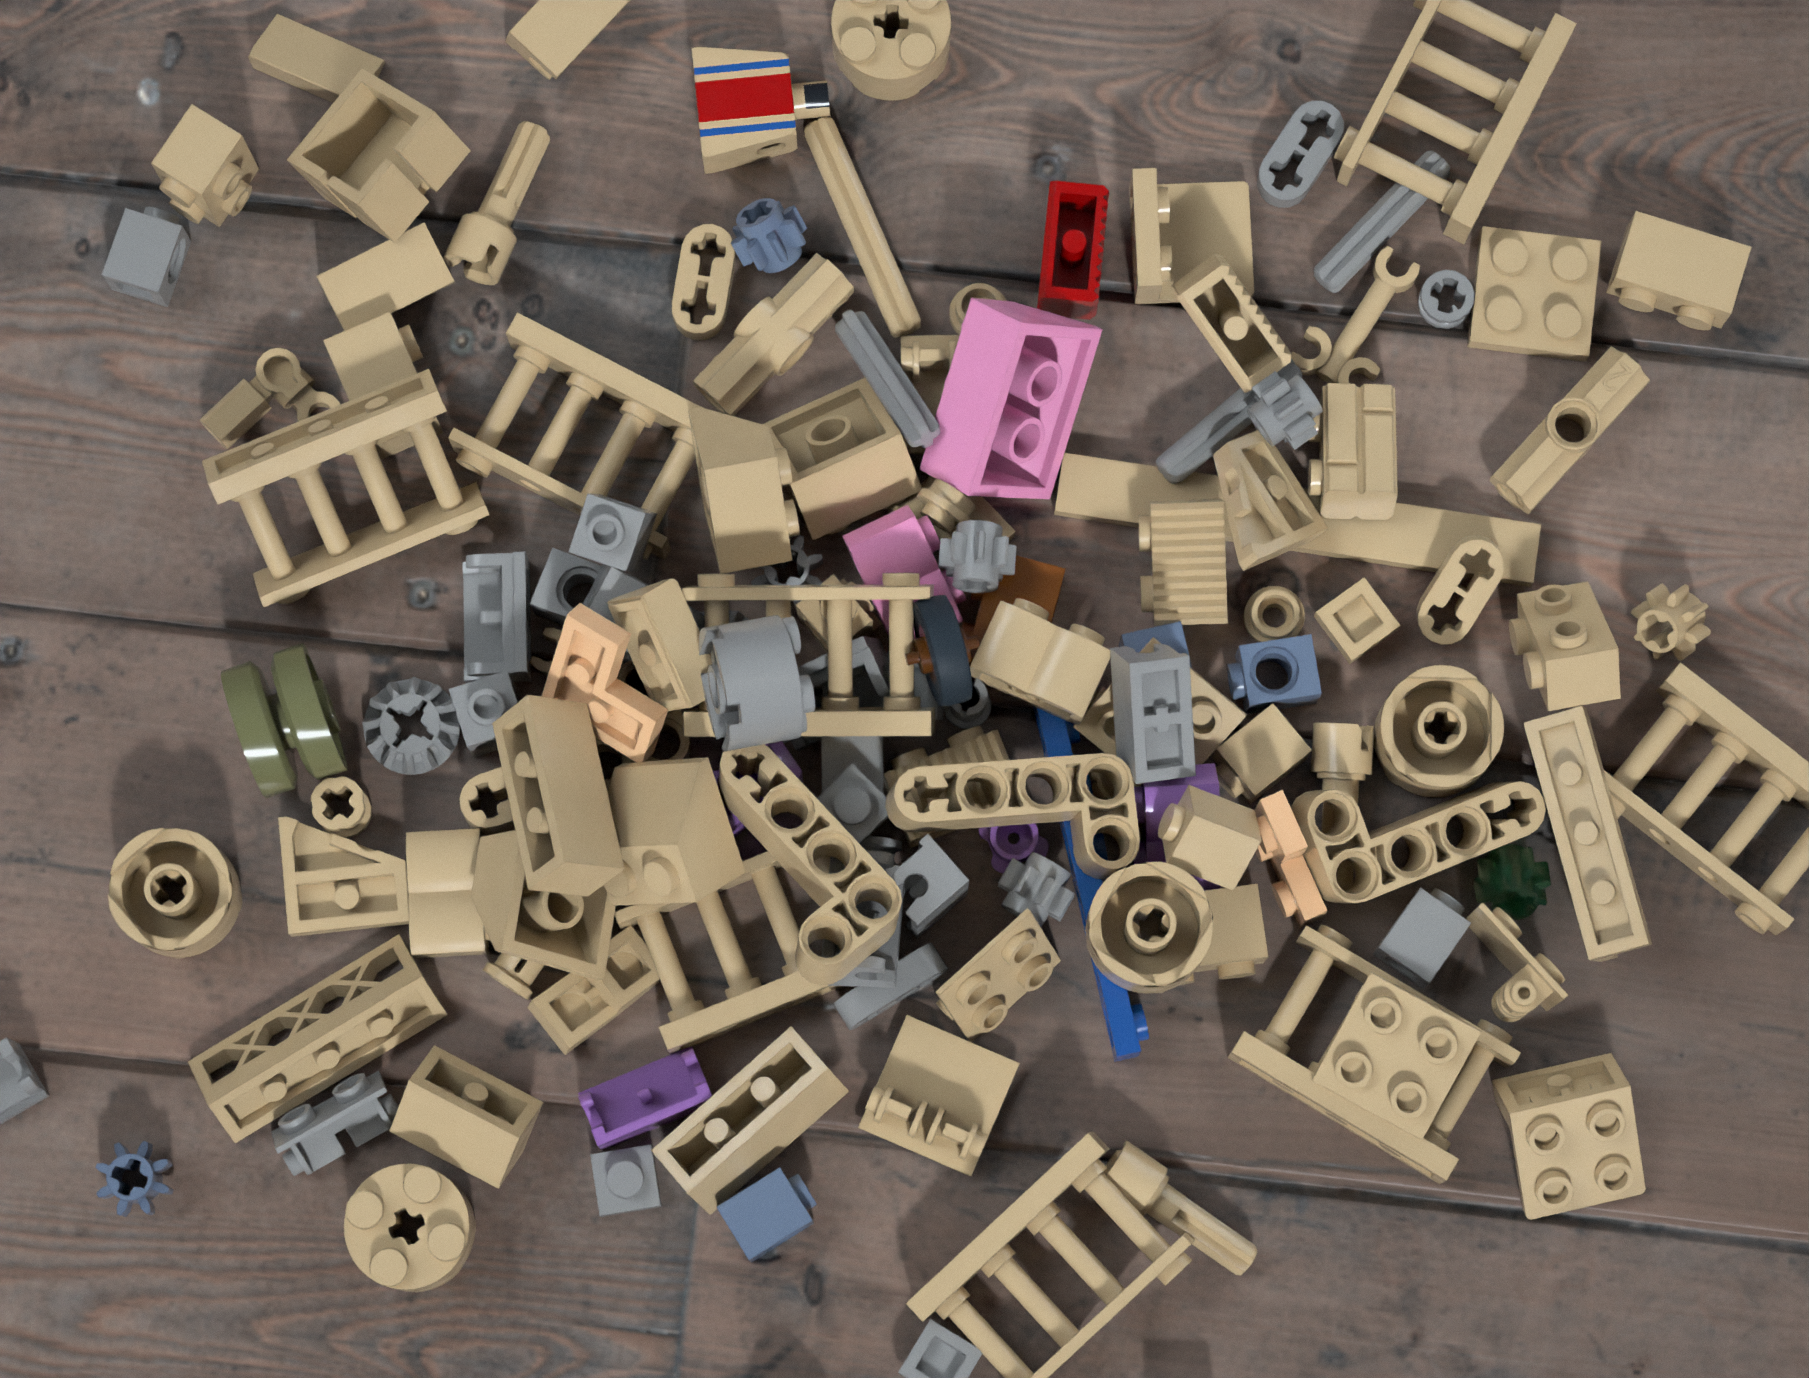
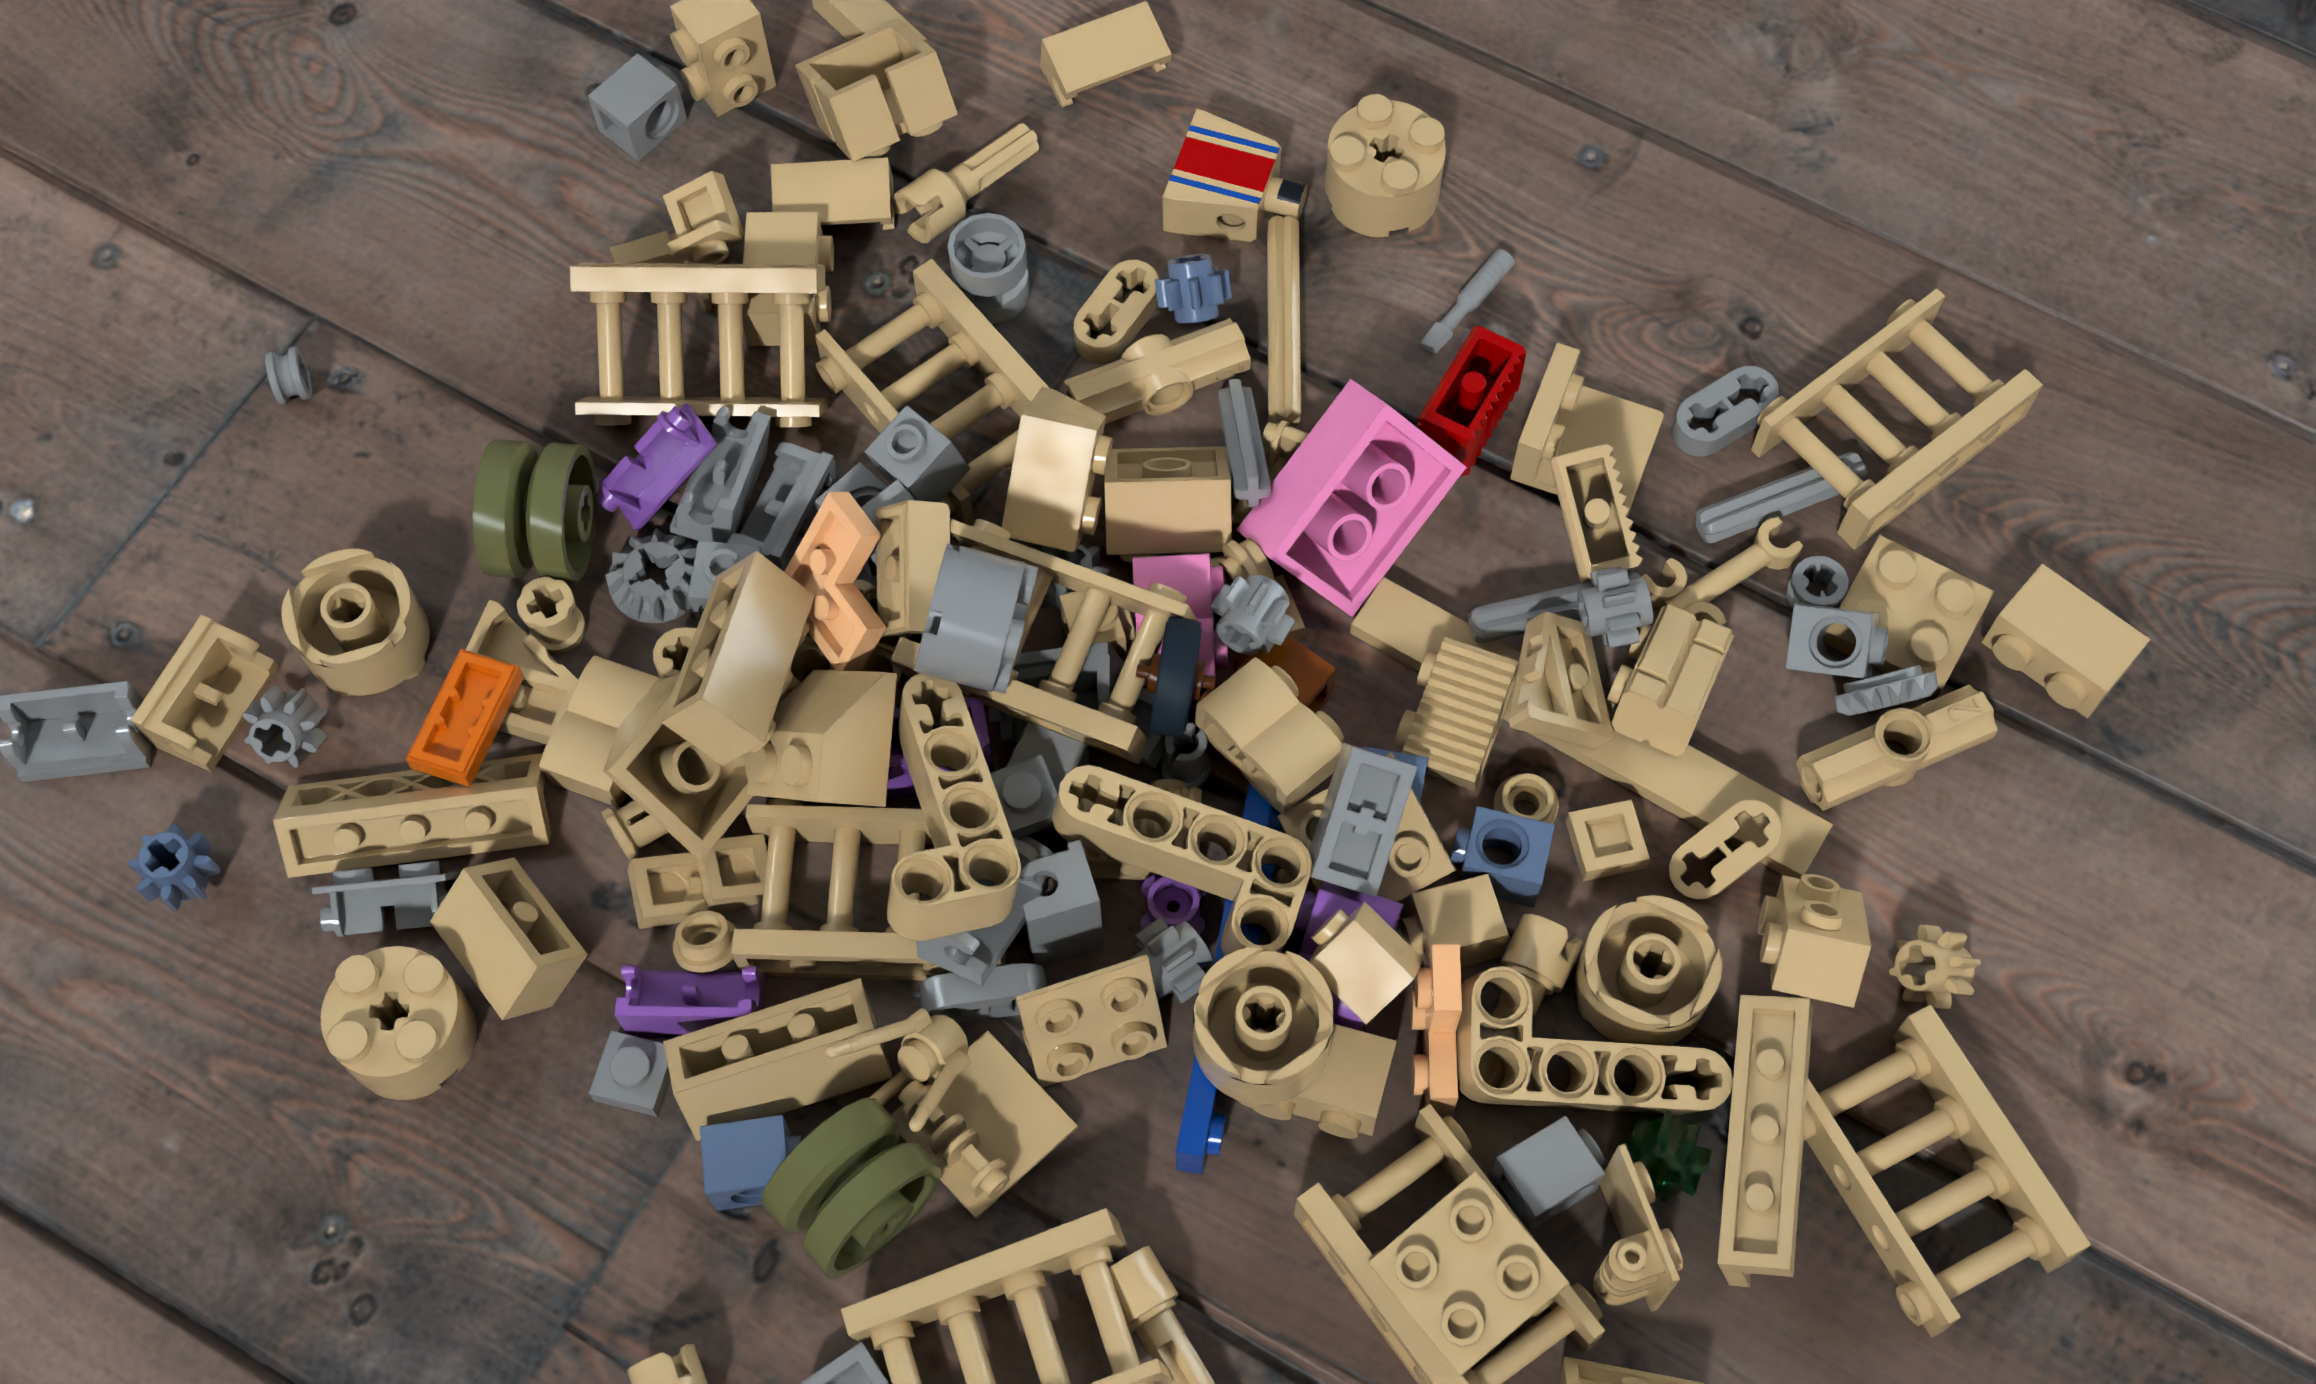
camera: 25 degrees right, 15 degrees down
none -> tan hinge [130,615,280,772]
none -> light grey gear [242,684,328,768]
none -> orange plate [405,649,524,787]
none -> medium lavender hinge [595,403,717,532]
none -> tan bracket [663,171,745,264]
none -> light grey hinge [670,406,771,543]
none -> tan plate [673,911,736,973]
none -> olive wheel [761,1098,942,1279]
none -> tan plant [825,1008,971,1132]
none -> light grey wheel [947,213,1030,324]
none -> light grey piece [1420,249,1515,354]
none -> light grey brick [1786,604,1889,679]
none -> light grey gear [1833,665,1939,716]

